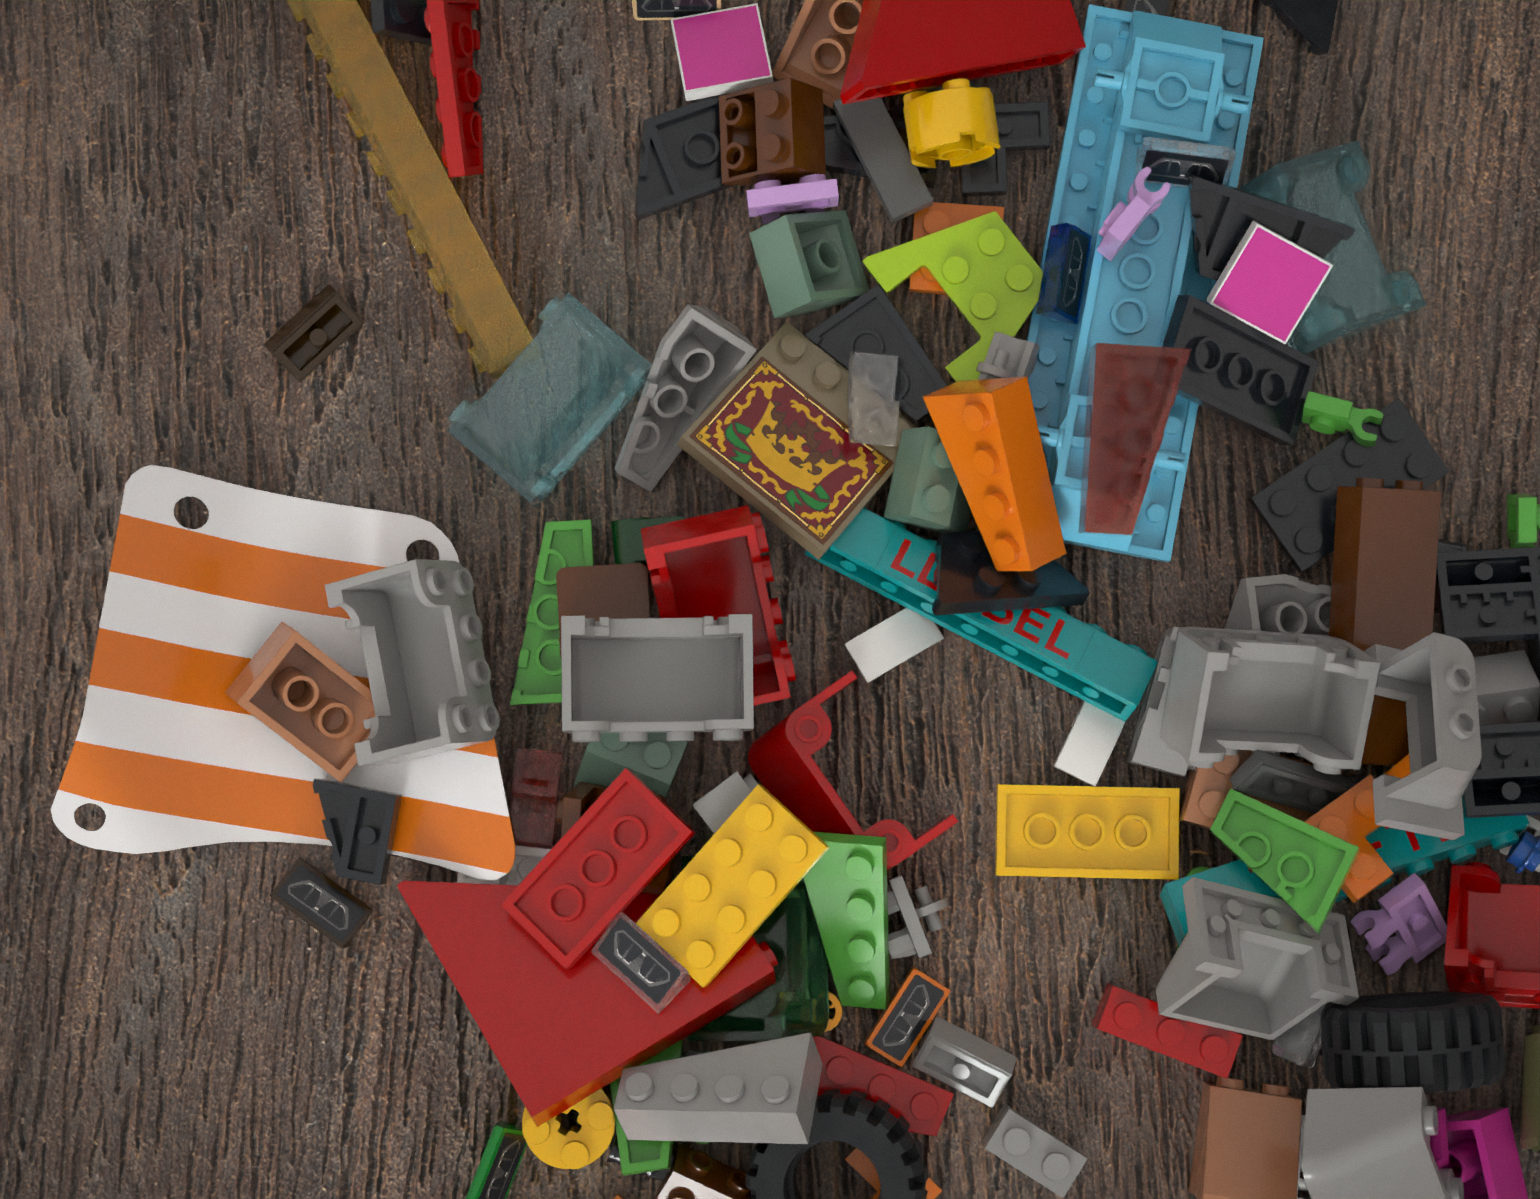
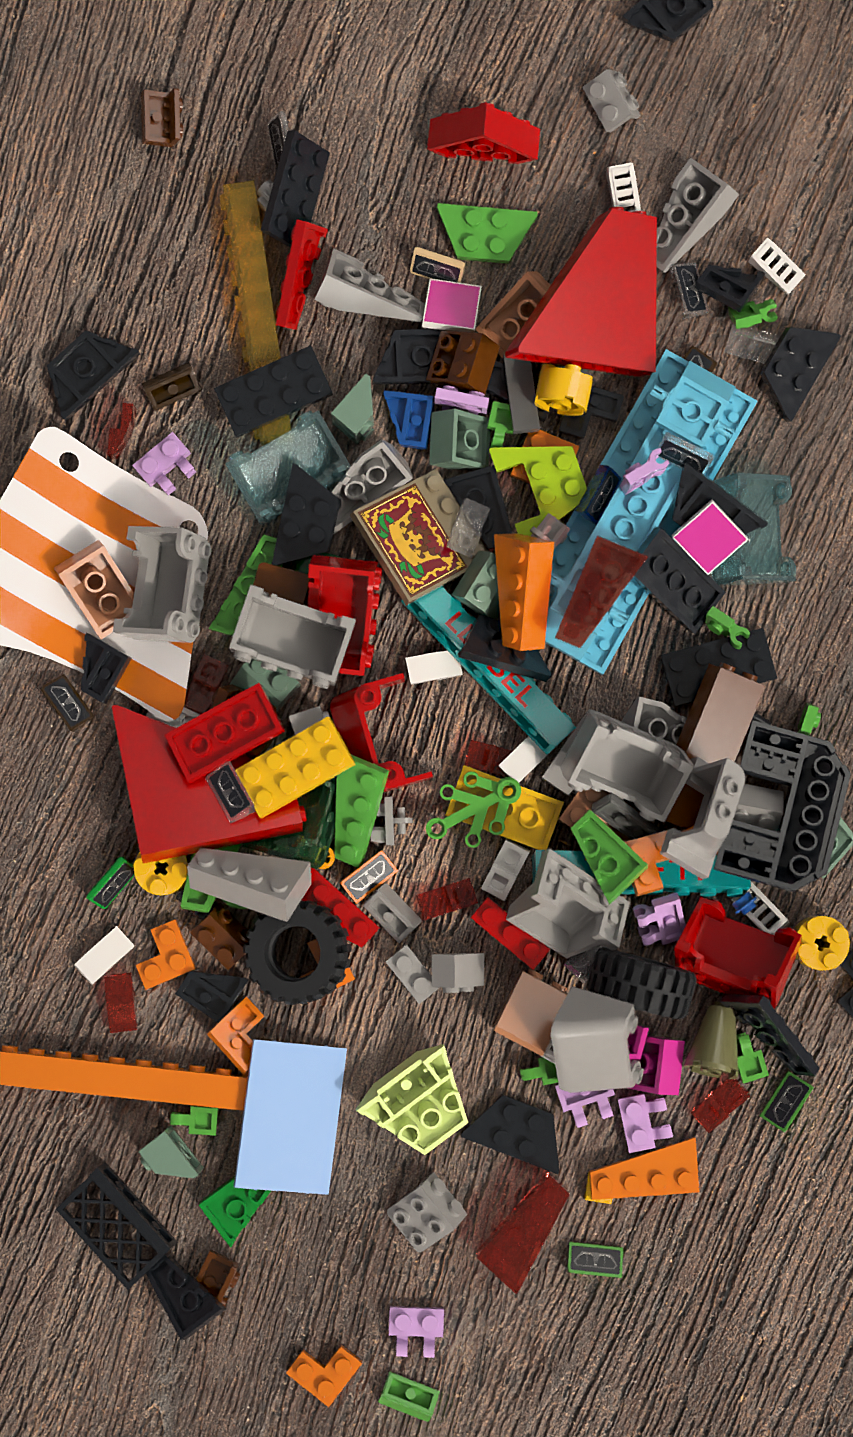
camera: 20 degrees right, 0 degrees up
none -> black wing [47,330,140,422]
none -> clear red slope [107,403,137,460]
none -> lavender plate [132,432,196,496]
none -> black plate [214,345,333,438]
none -> black wing [272,464,341,566]
none -> light grey wedge [314,248,425,322]
none -> sand green slope [331,373,374,444]
none -> blue wing [384,390,435,450]
none -> clear red slope [416,878,478,921]
none -> bright green plant [426,772,521,848]
none -> light grey brick [432,953,484,993]
none -> clear red slope [465,740,513,777]
none -> white slope [481,838,530,901]
none -> bright green plate [487,401,513,448]

